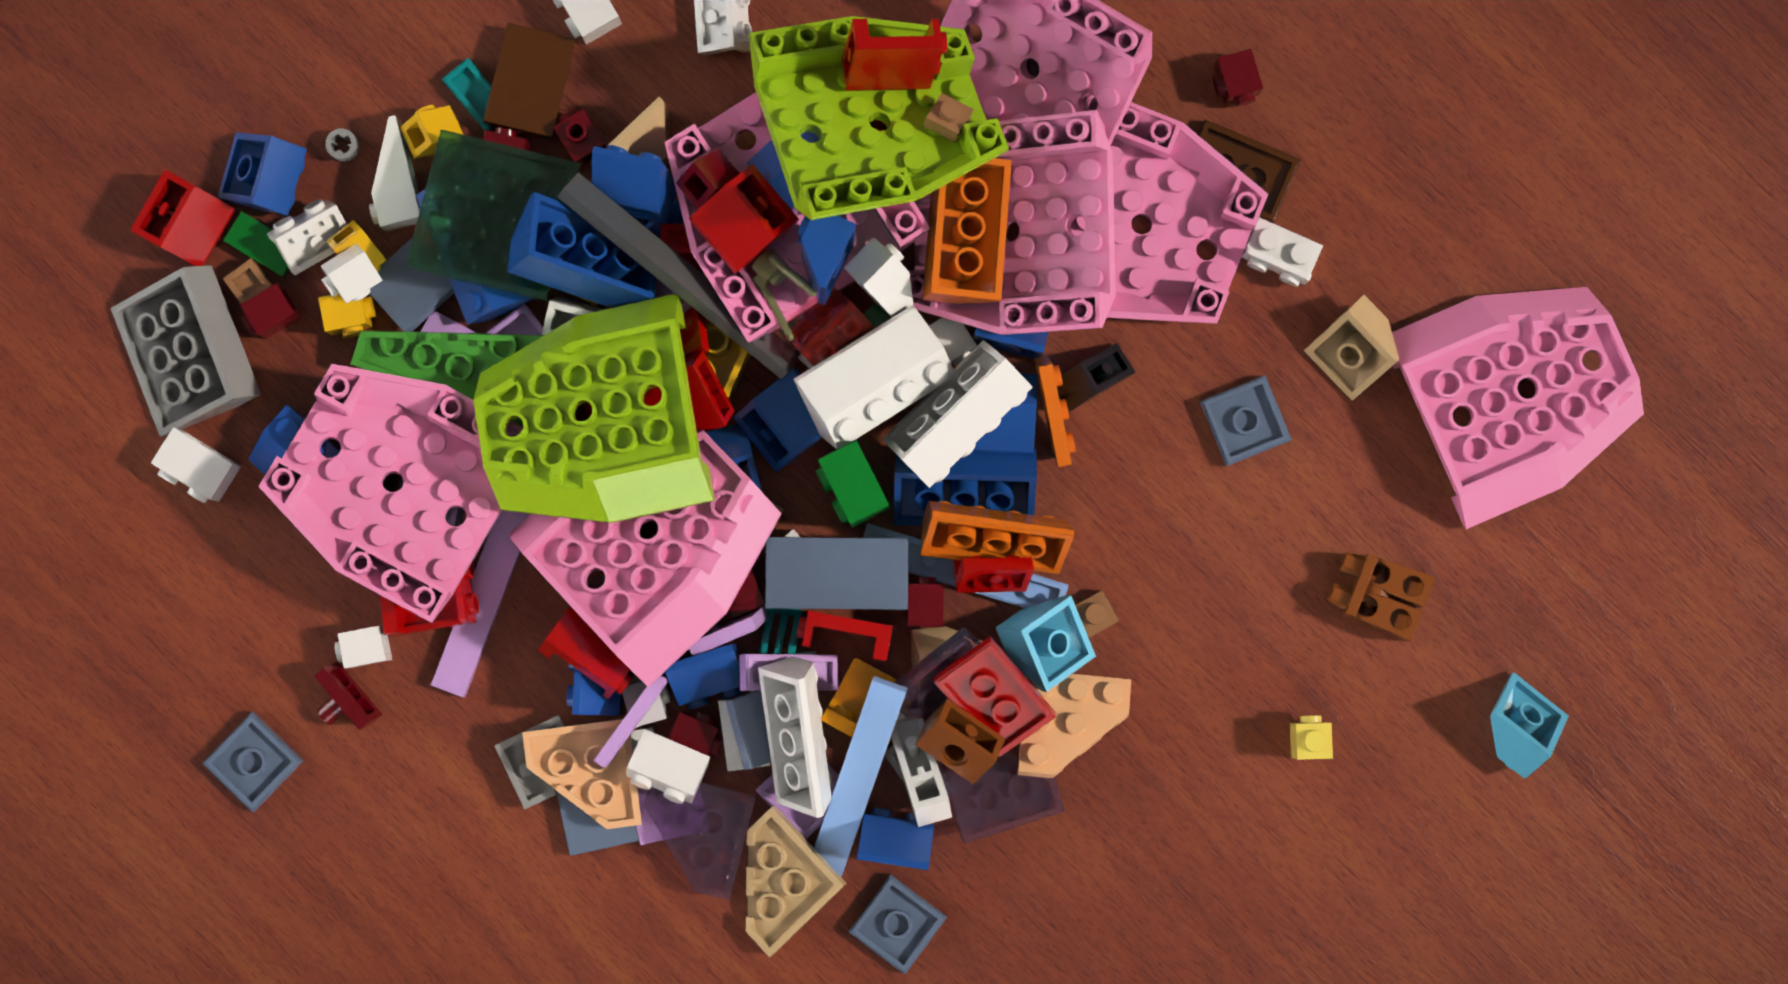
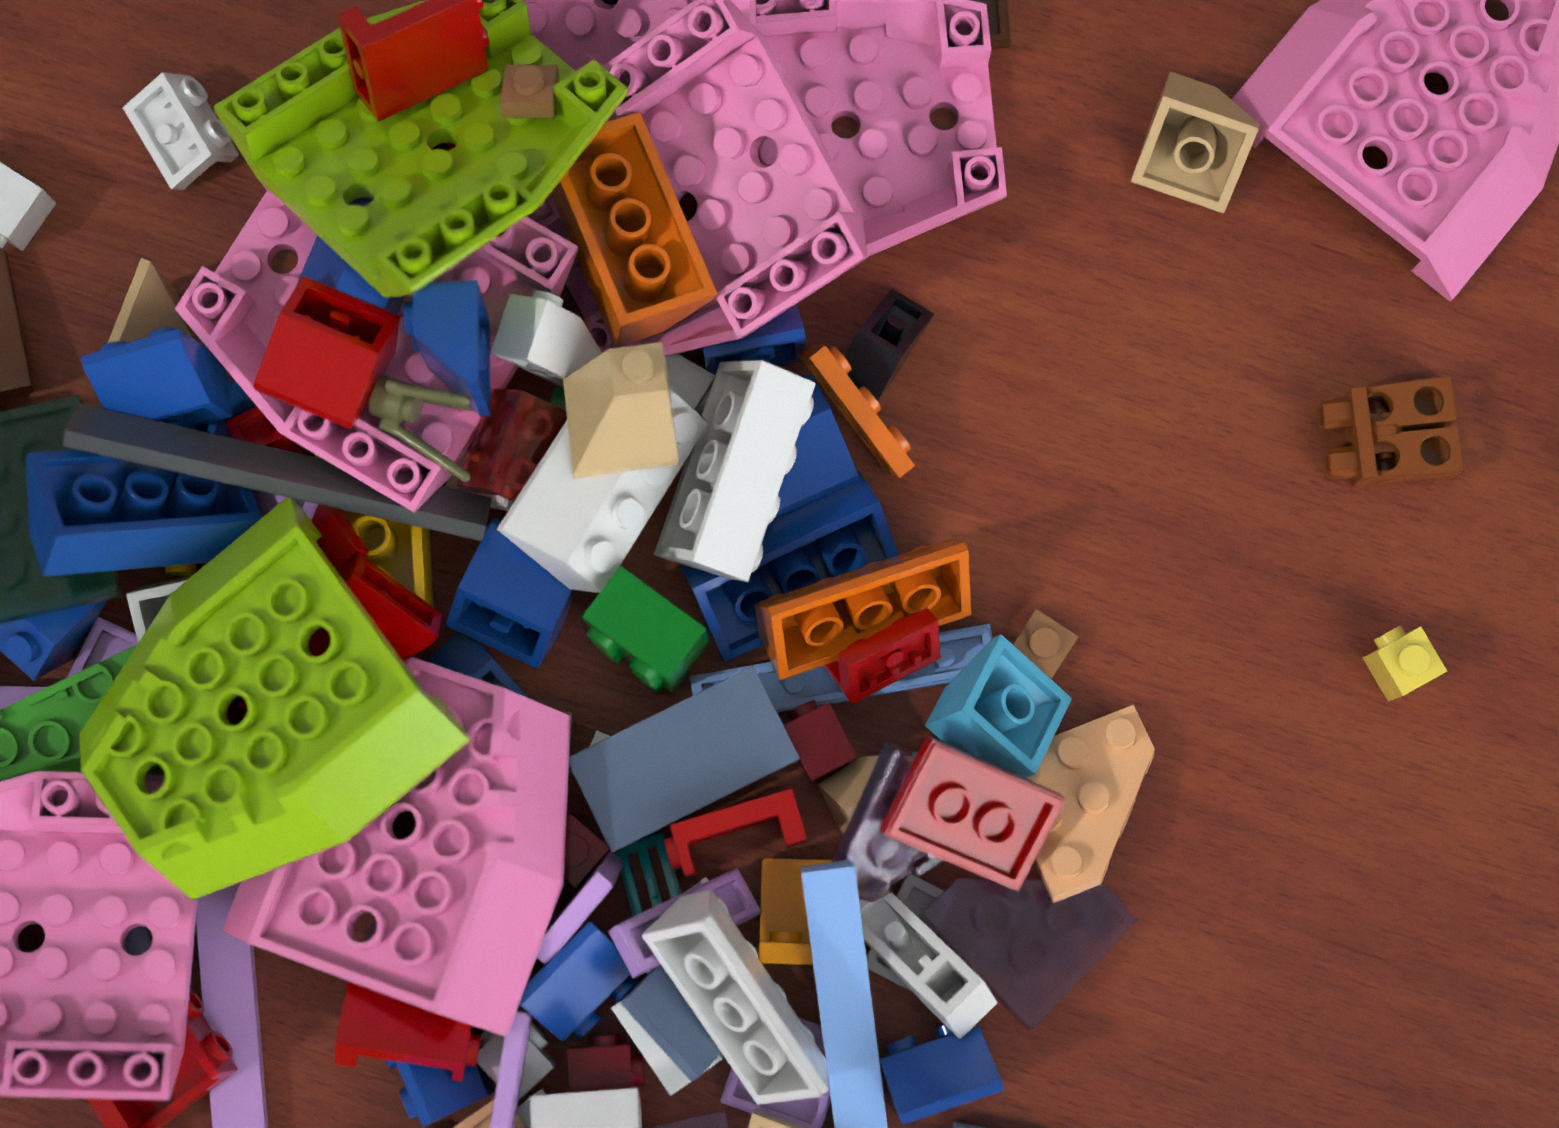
camera: 30 degrees left, 5 degrees down
dark red brick [553,109,607,168] -> none
dark red brick [676,148,740,209] -> none
dark orange brick [915,699,1005,784] -> none
sand blue tile [1199,375,1292,466] -> none
white bracket [1241,217,1323,287] -> none
none -> tan slope [563,342,679,479]

